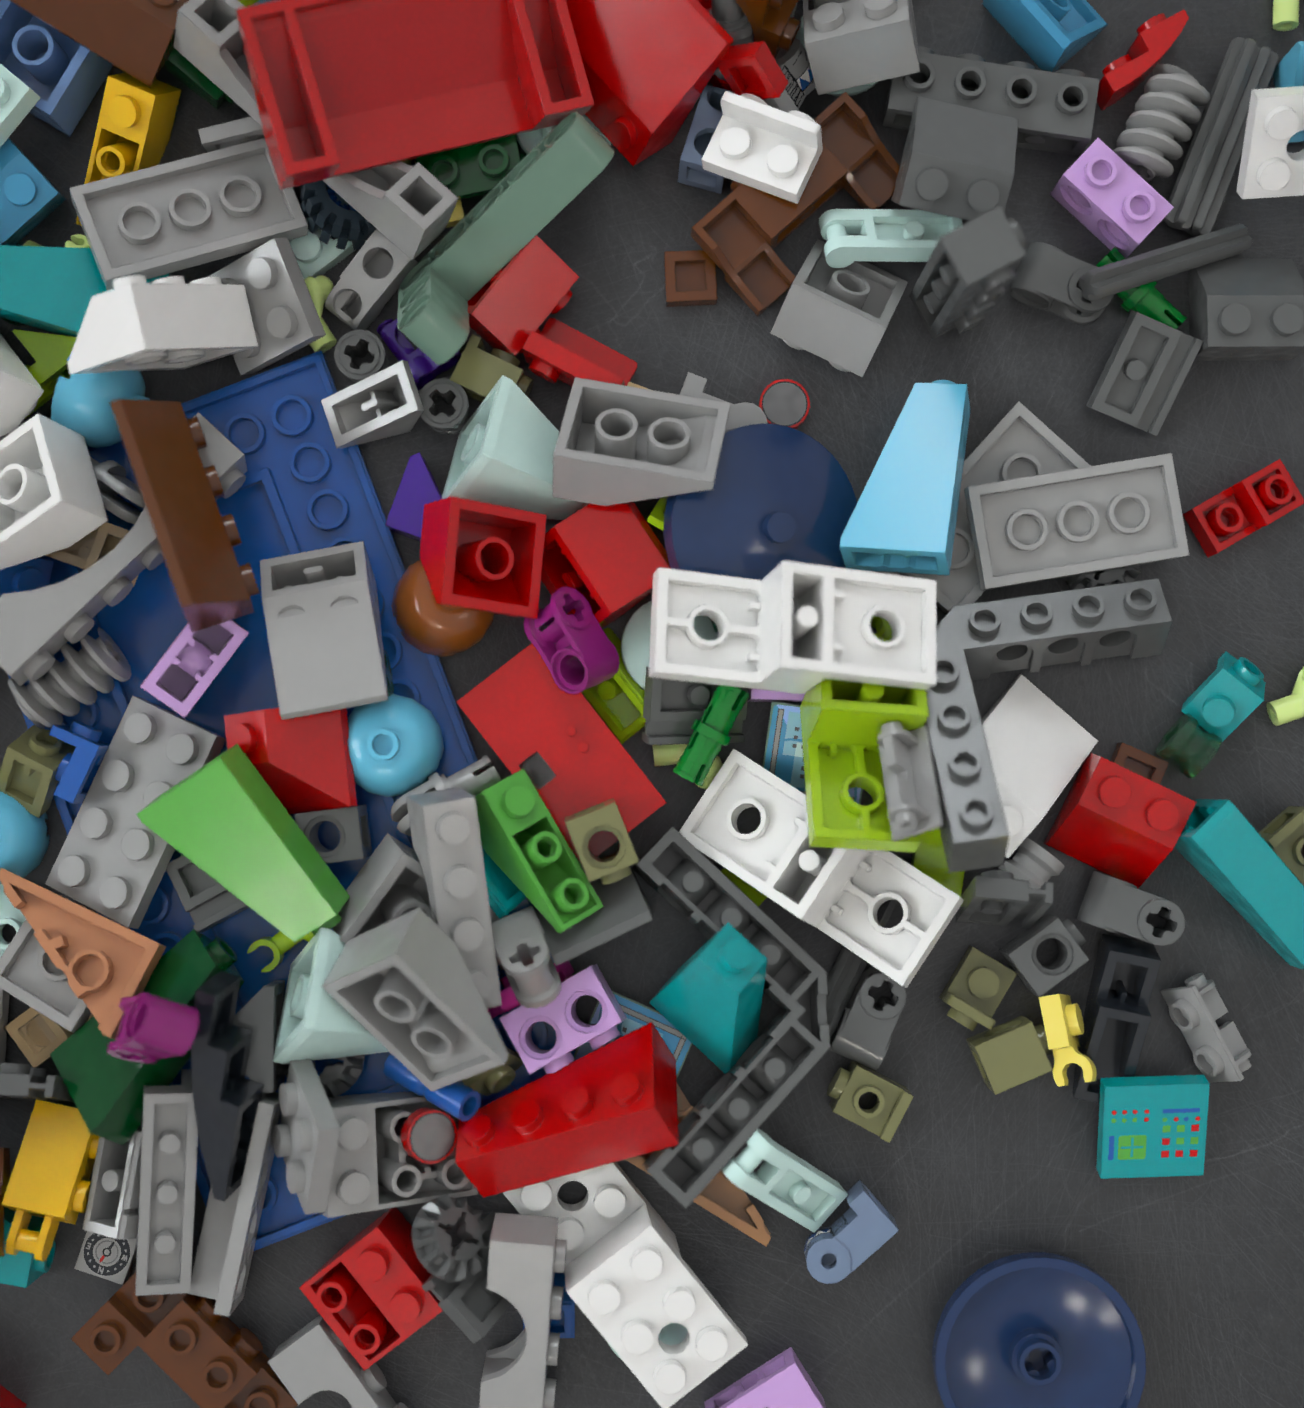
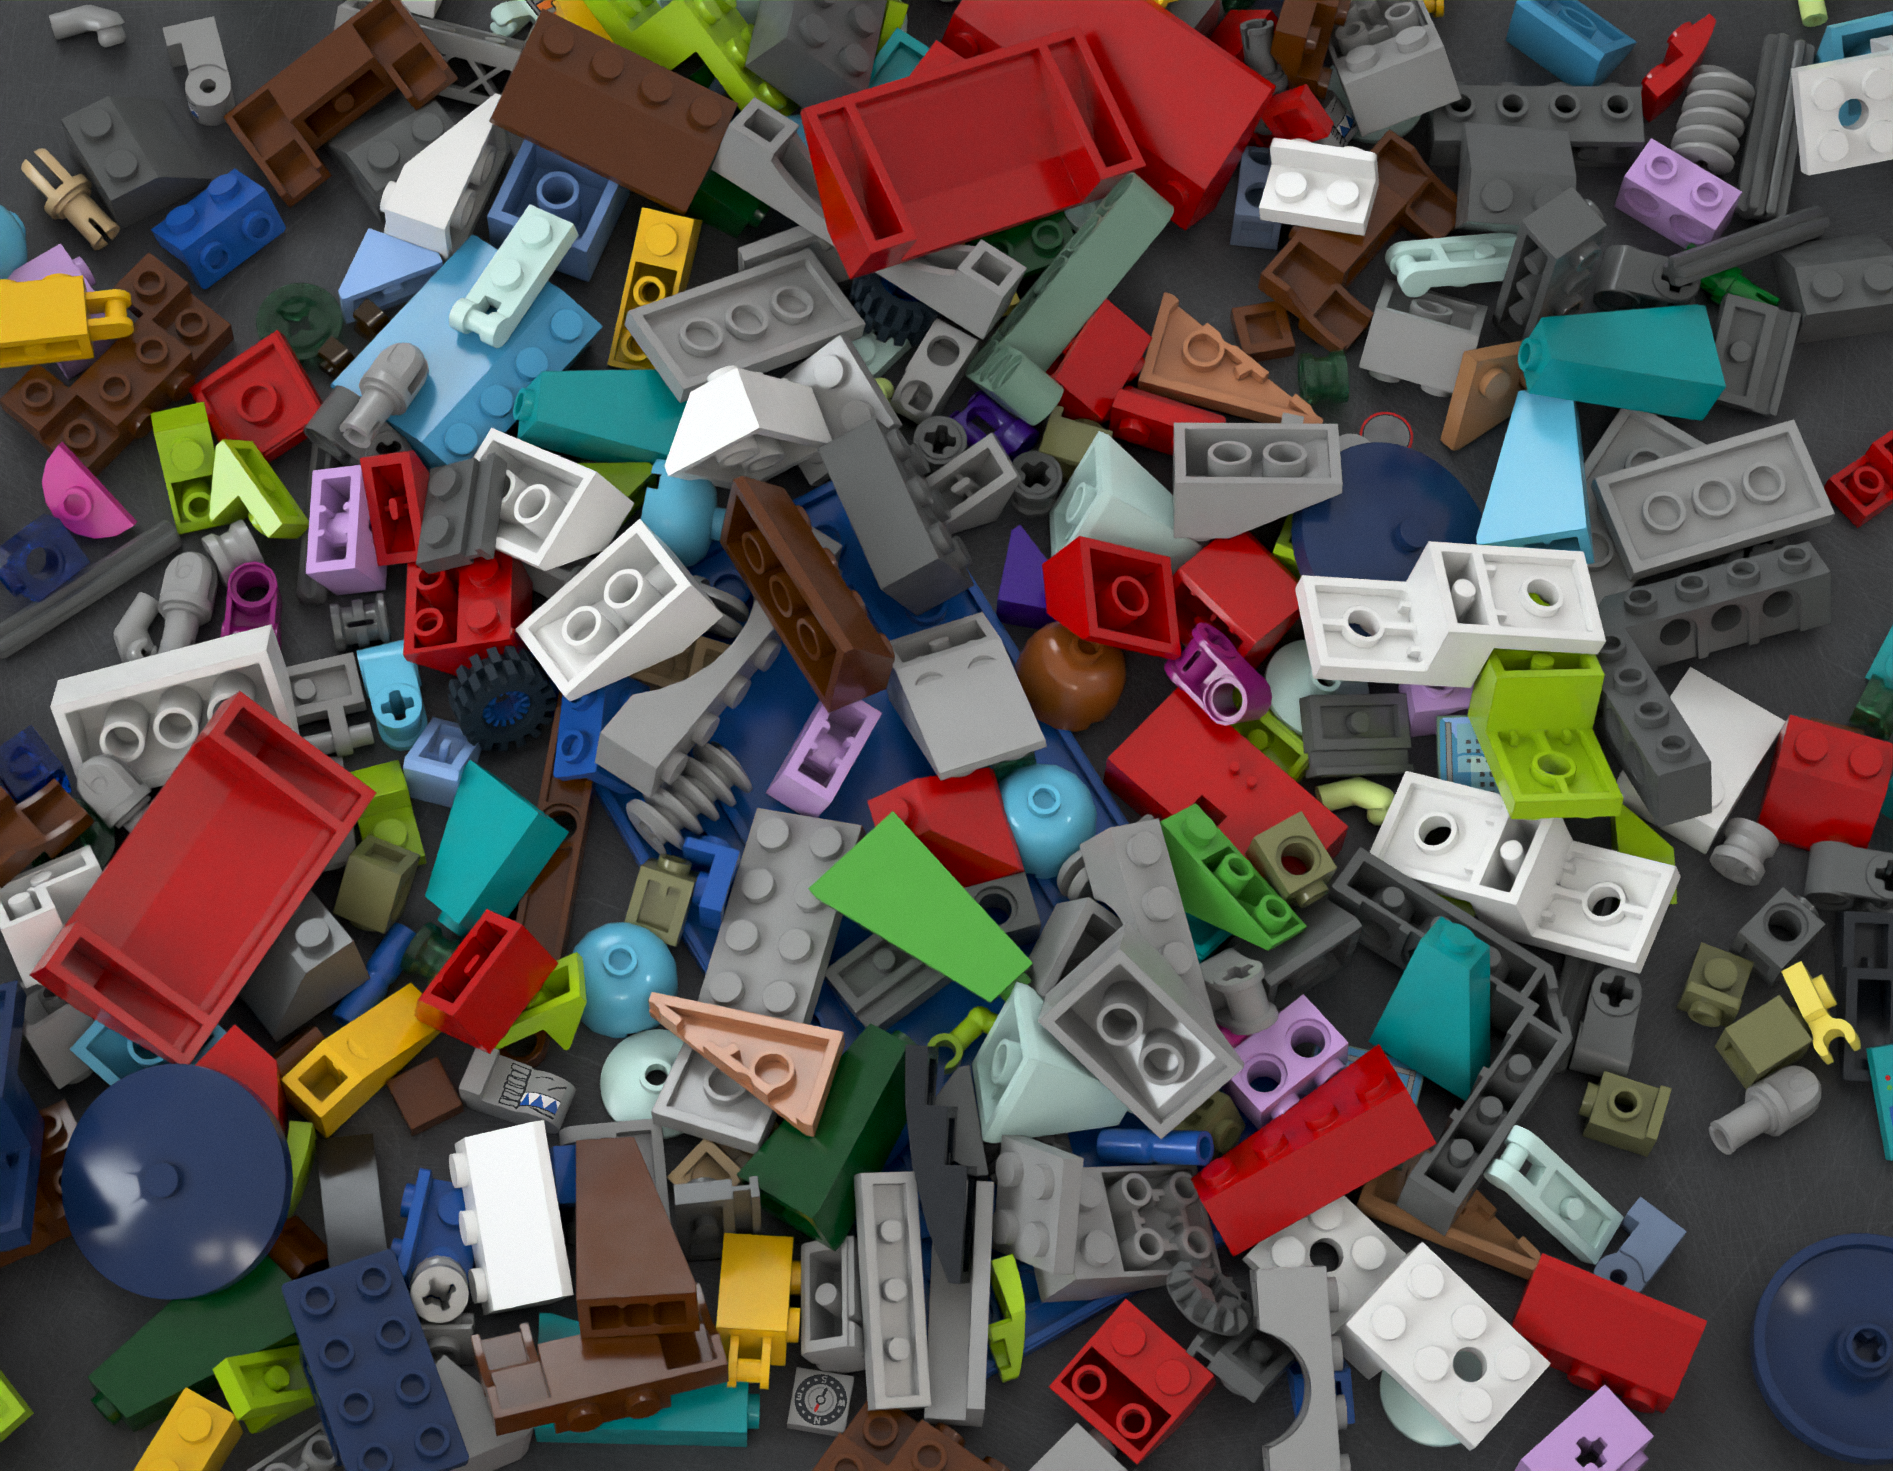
camera: 15 degrees left, 20 degrees down
magenta piece [107,993,199,1064] -> none
flat silver tile [401,1107,457,1164] -> none
green pin [673,685,750,786] -> none
light grey hinge [877,722,944,841] -> none
dark grey plate [956,870,1053,928] -> none
none -> dark grey brick [818,417,974,616]
none -> lime slope [988,1254,1026,1383]
none -> nougat wing [1137,292,1323,424]
none -> clear green wheel [1297,350,1349,406]
none -> medium nougat wing [1440,340,1527,451]
none -> red slope [1510,1253,1707,1414]
none -> teal slope [1518,304,1726,421]
none -> light grey arm [1709,1065,1822,1155]

